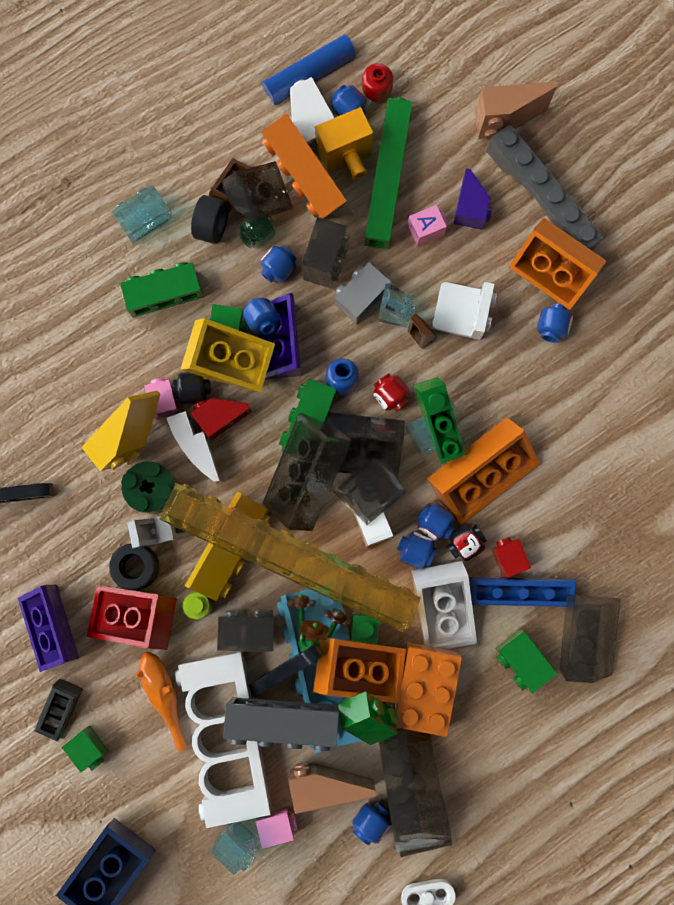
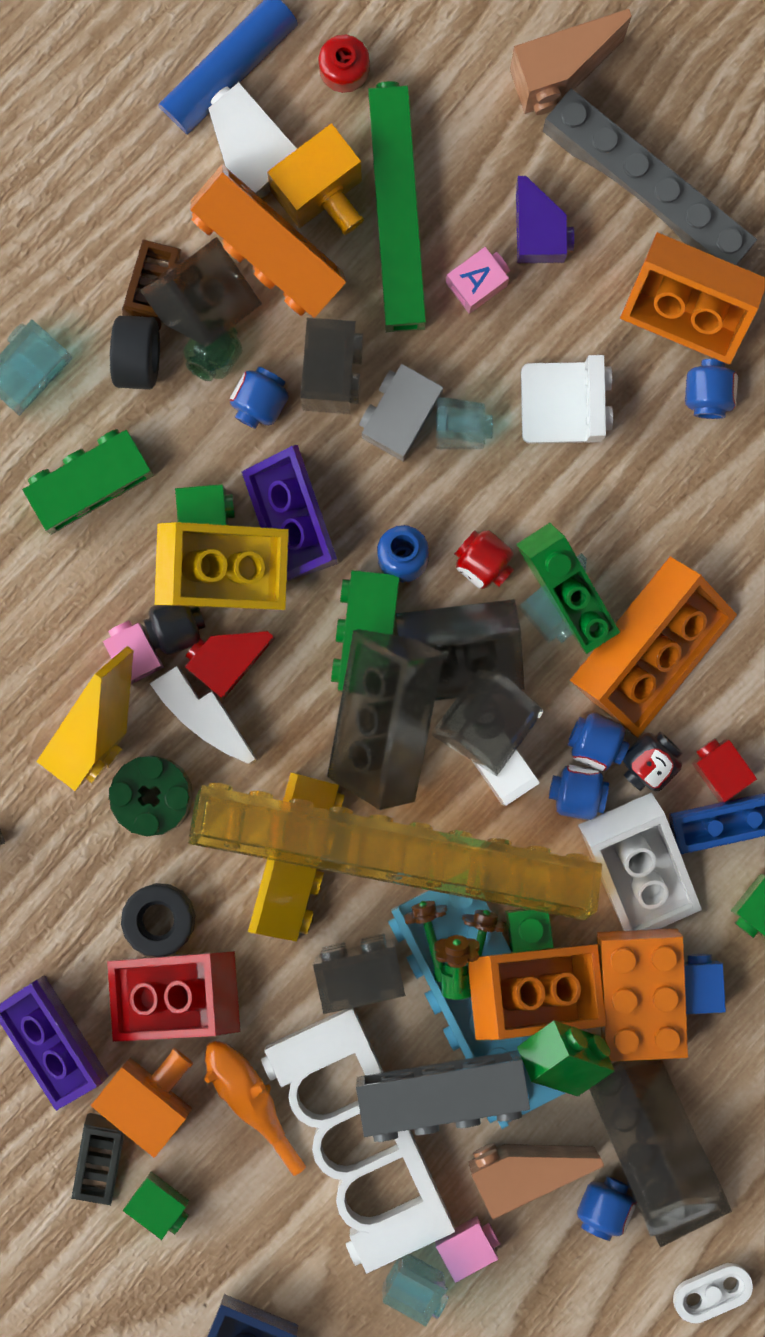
camera: 15 degrees left, 5 degrees up
light grey brick [127,512,191,548] -> none
lime brick [183,592,213,619] -> none
blue head [243,298,280,335] -> none
black beam [248,643,324,697] -> none
blue head [331,84,367,116] -> none
reddish brown slope [408,313,436,349] -> none
none -> orange brick [91,1048,193,1158]
none -> blue brick [684,954,726,1014]

